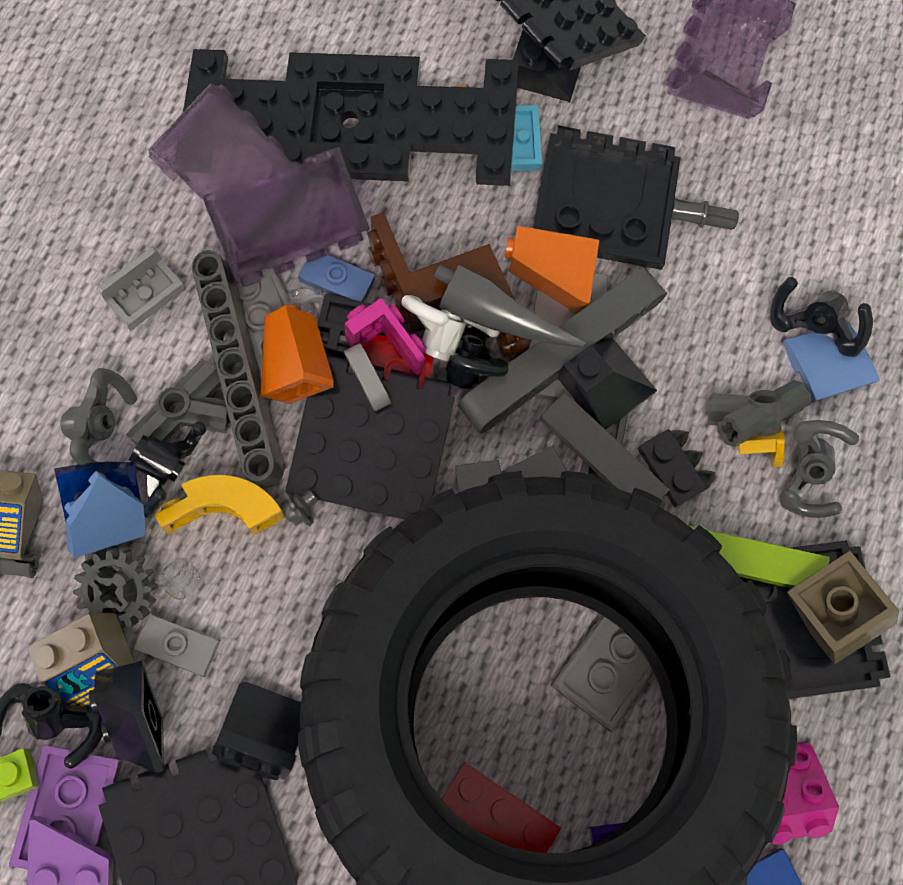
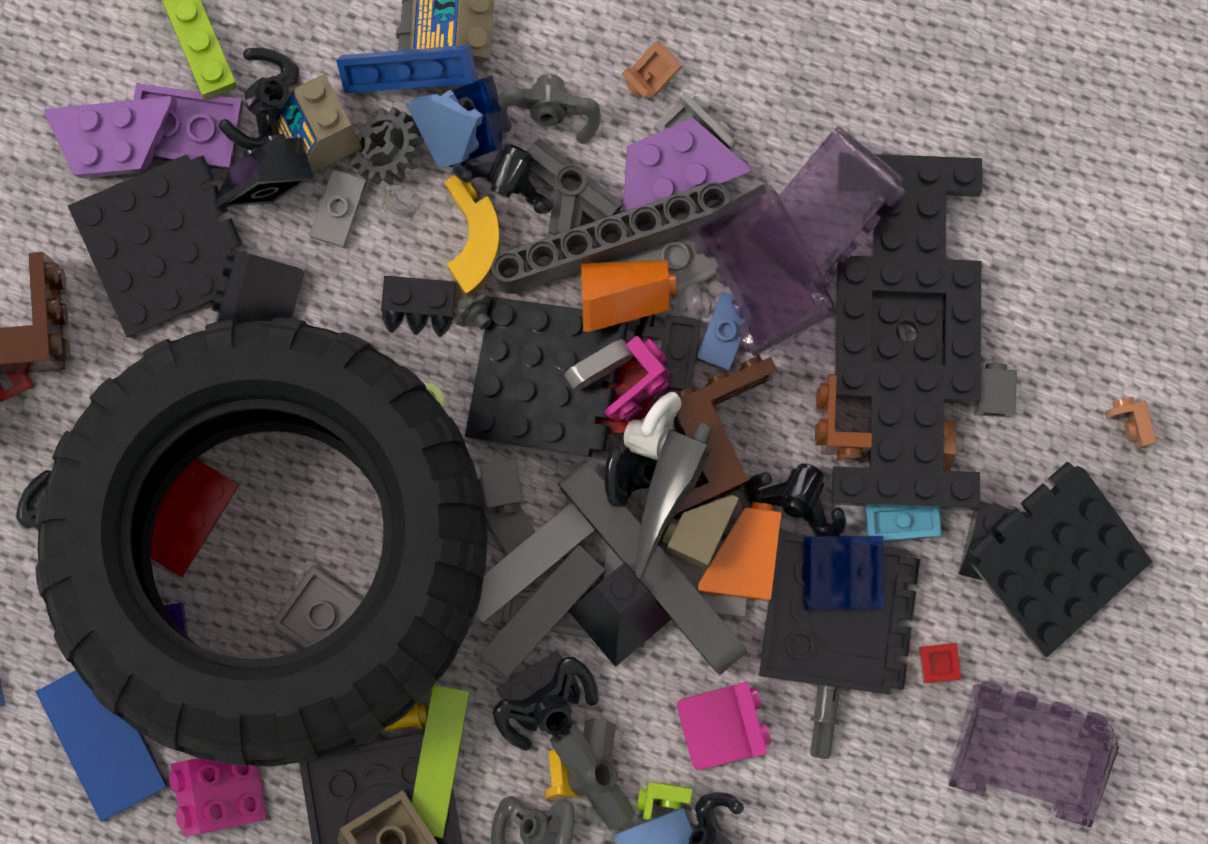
camera: 95 degrees right, 10 degrees up
none -> blue plate [336,45,478,93]
none -> black plate [381,275,456,337]
none -> light grey tile [475,502,595,623]
none -> black piece [492,657,599,751]
none -> nougat bracket [622,41,684,99]
none -> medium lavender wing [622,118,752,212]
none -> lime bracket [637,781,693,820]
none -> dark tan slope [662,495,739,571]
none -> dark pink bracket [677,681,771,770]
none -> black piece [744,463,847,539]
none -> clear blue slope [805,535,884,610]
none -> dark orange bracket [815,374,872,462]
none -> red plate [919,643,961,683]
none -> dark grey brick [974,363,1017,418]

